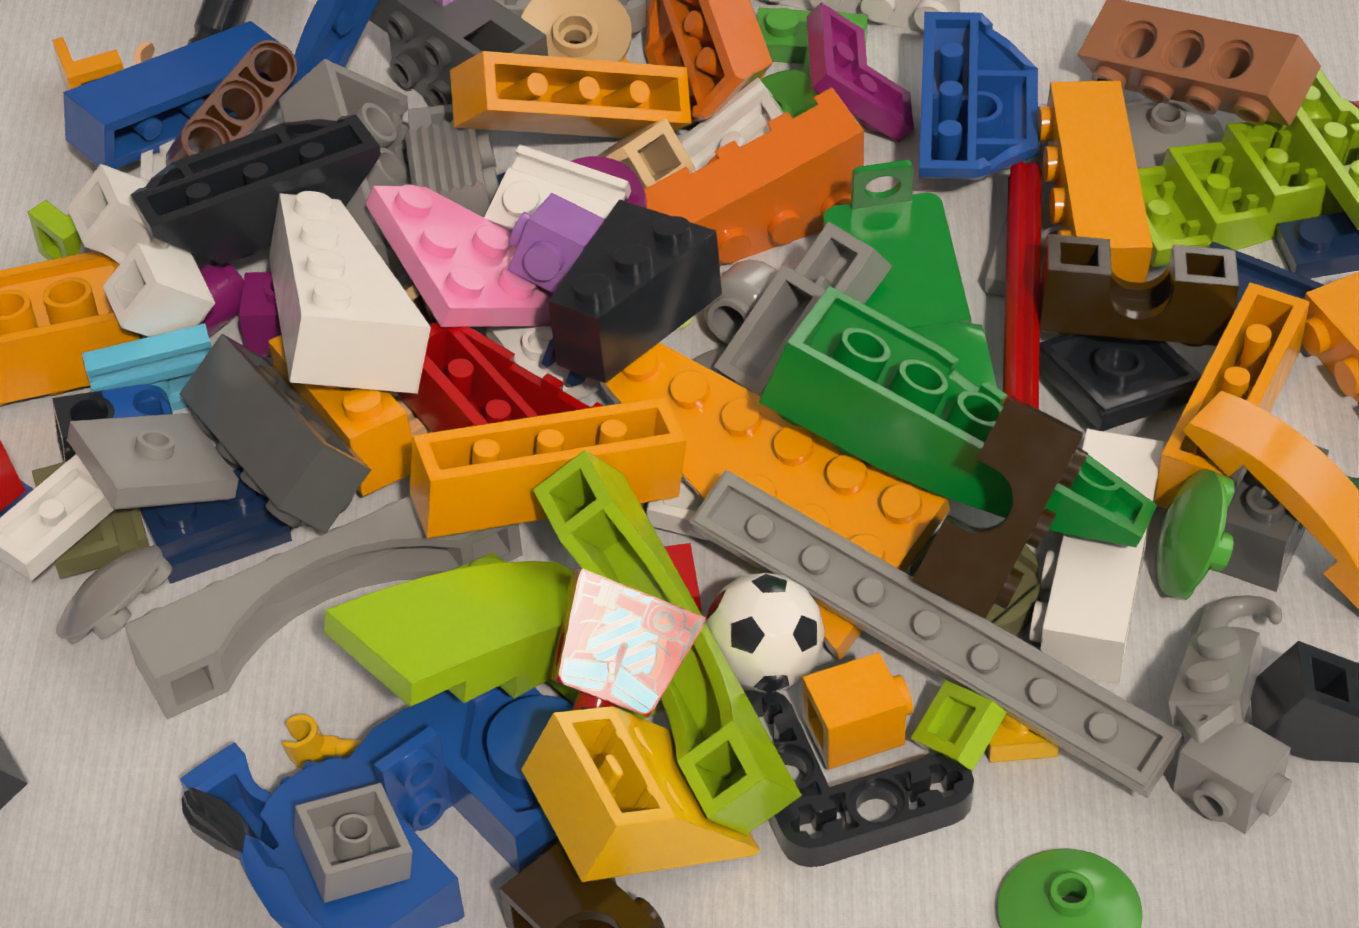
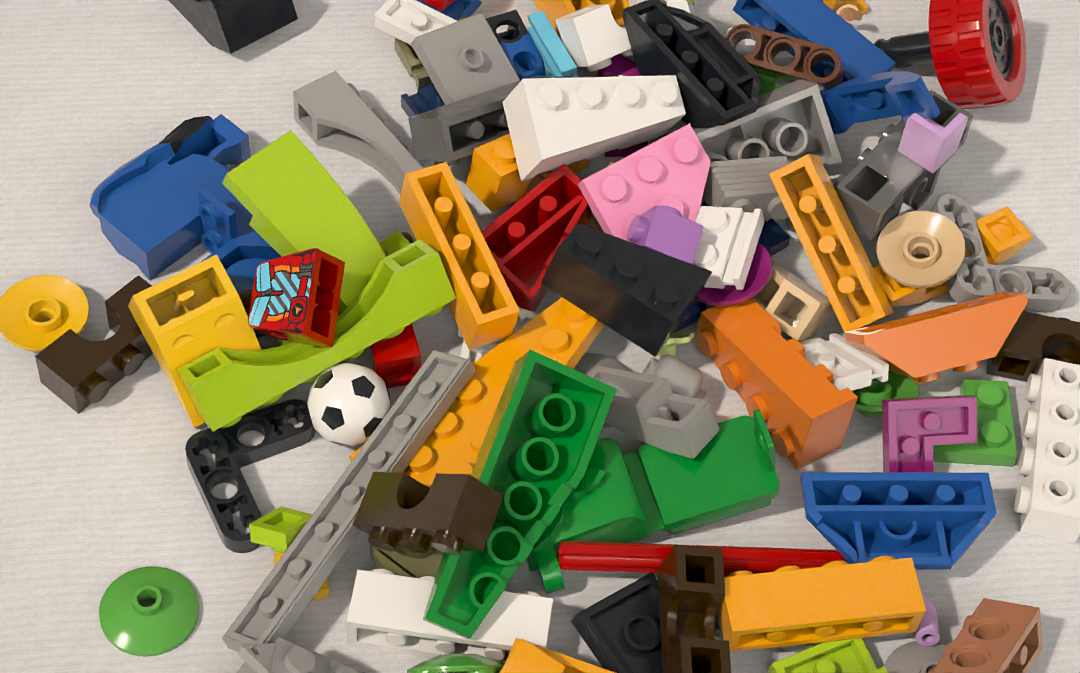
camera: 75 degrees right, 5 degrees up
light grey dish [56,545,173,644] -> none
light grey piece [294,783,413,903] -> none
light orange brick [802,652,913,770] -> none

